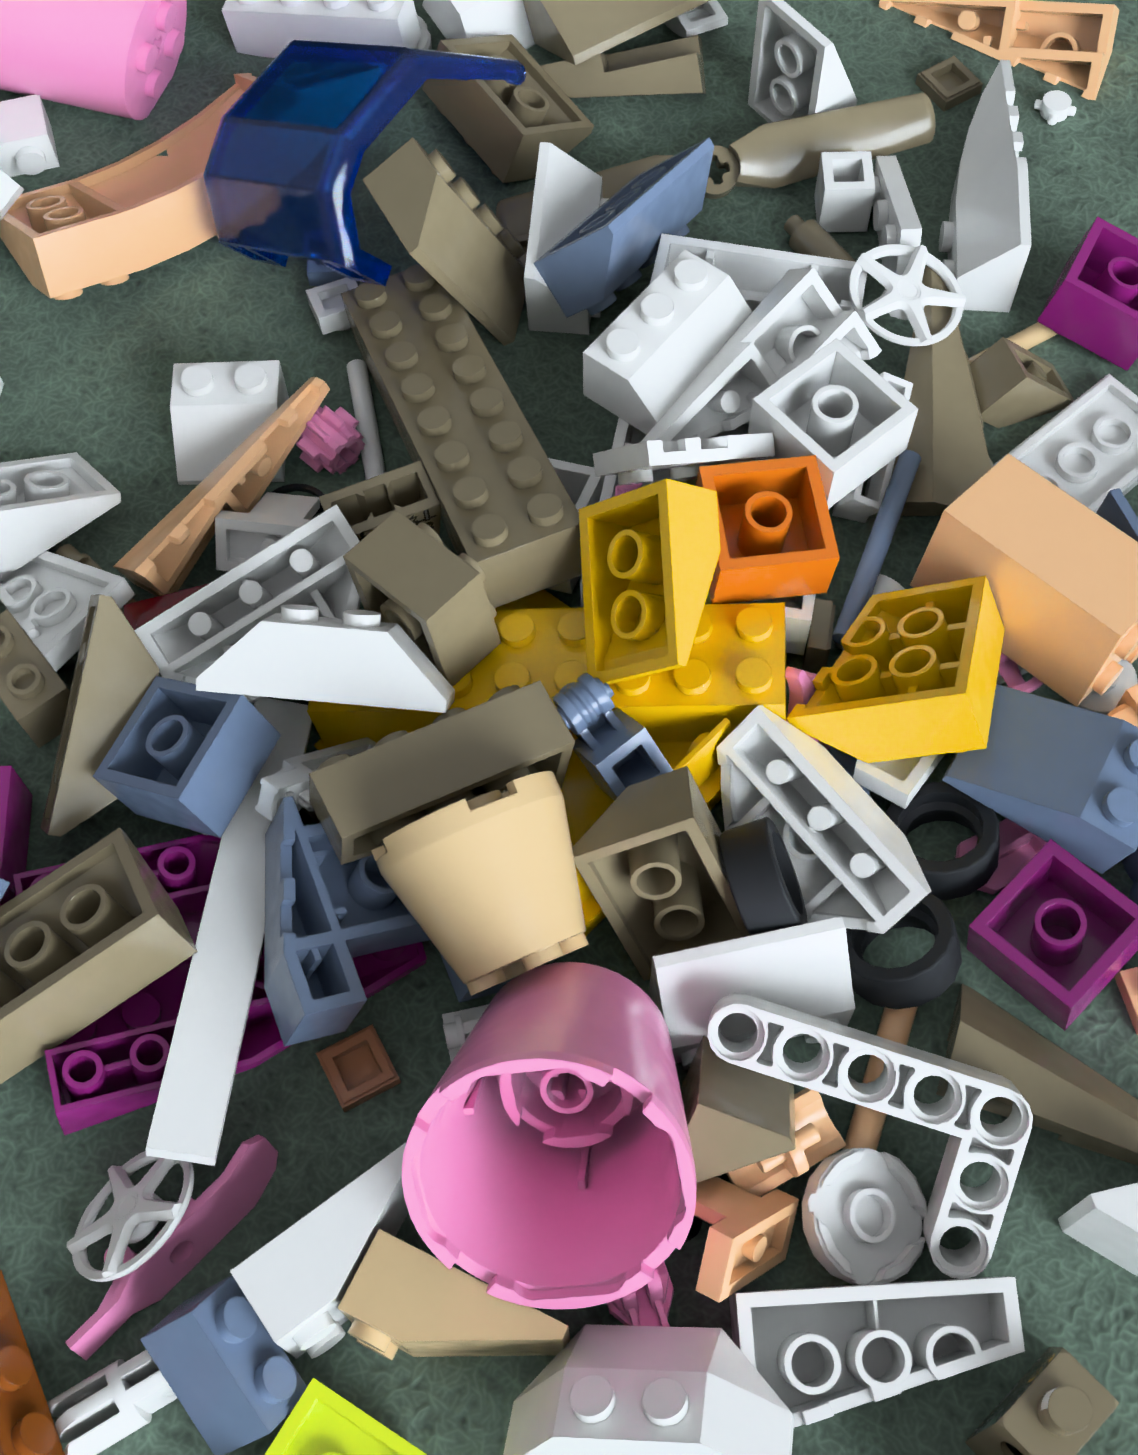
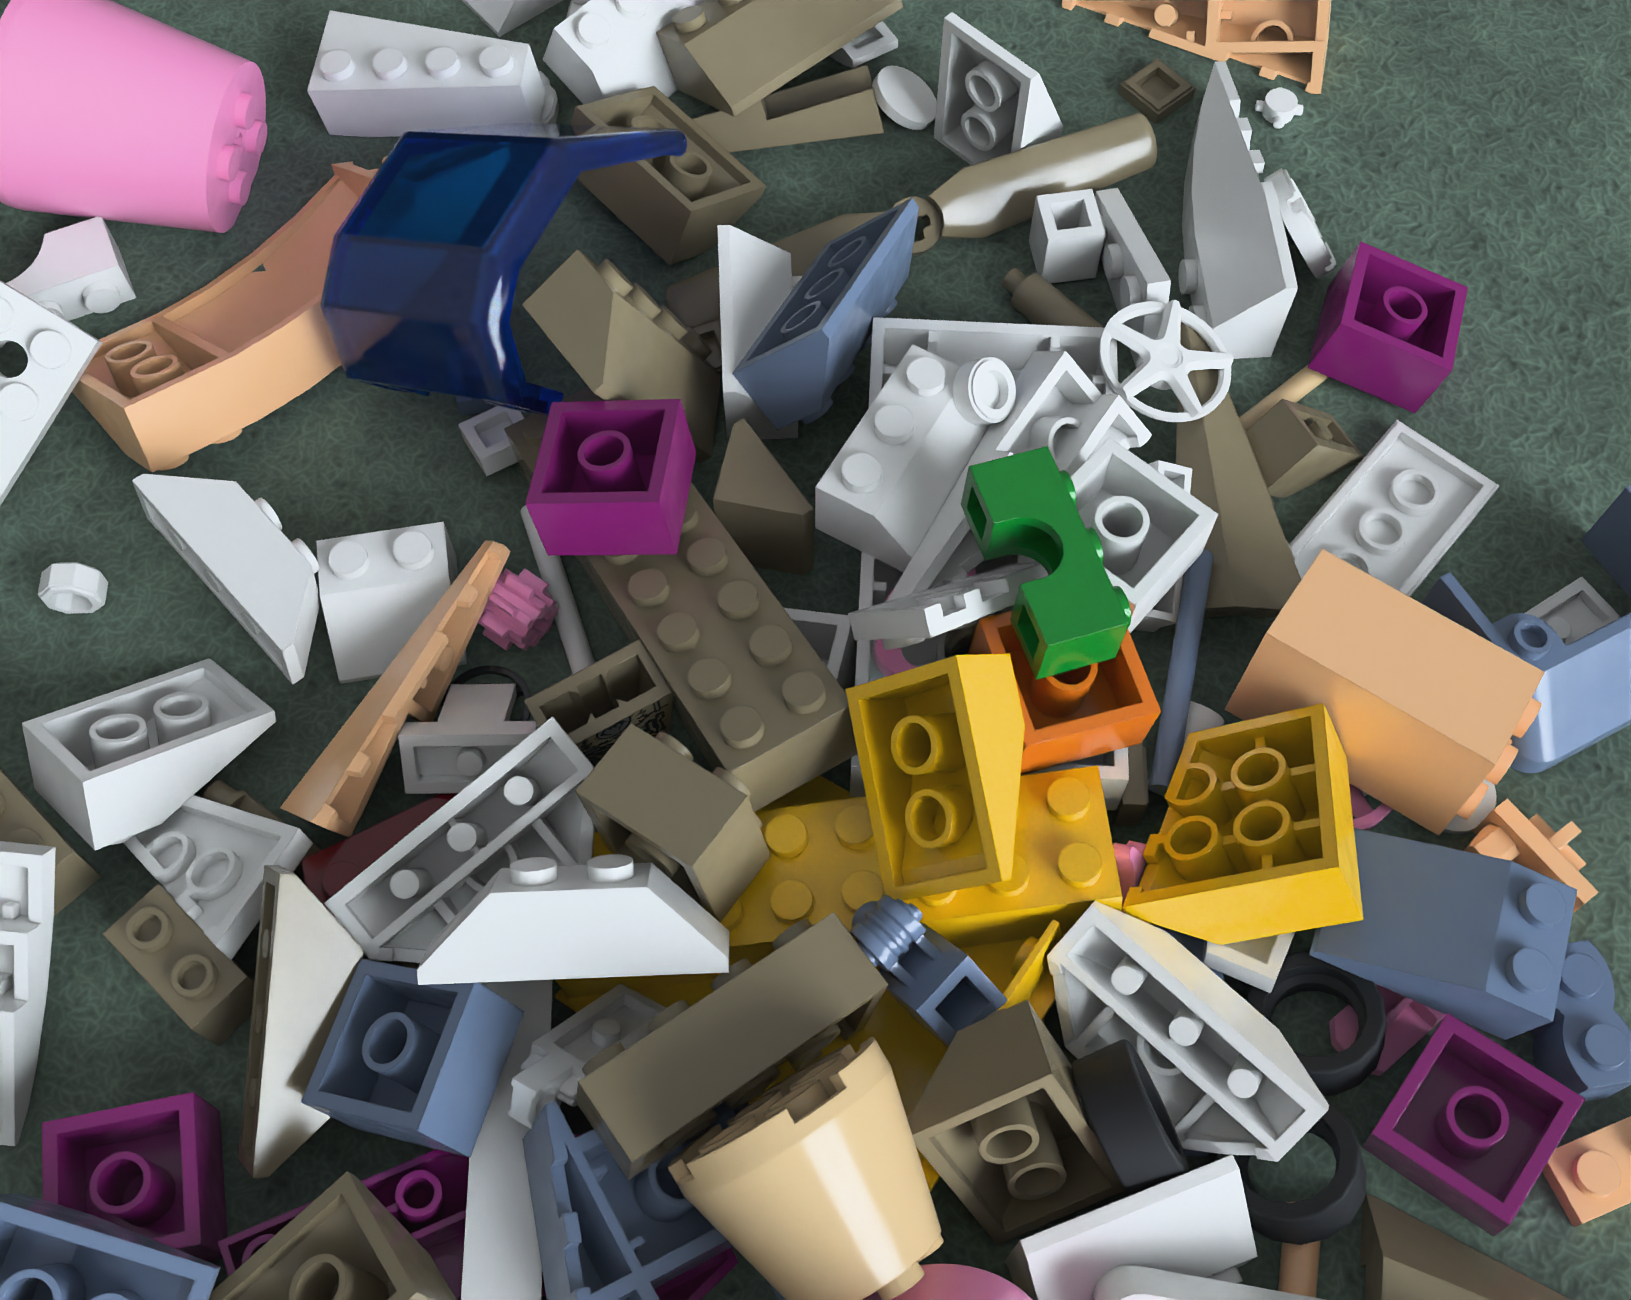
camera: 10 degrees left, 0 degrees up
none -> white wedge [132,474,321,684]
none -> magenta brick [525,399,696,556]
none -> dark tan slope [713,418,814,575]
none -> white piece [872,66,937,130]
none -> white tile [953,357,1016,425]
none -> green arch [961,446,1131,680]
none -> white tile [1264,168,1337,279]

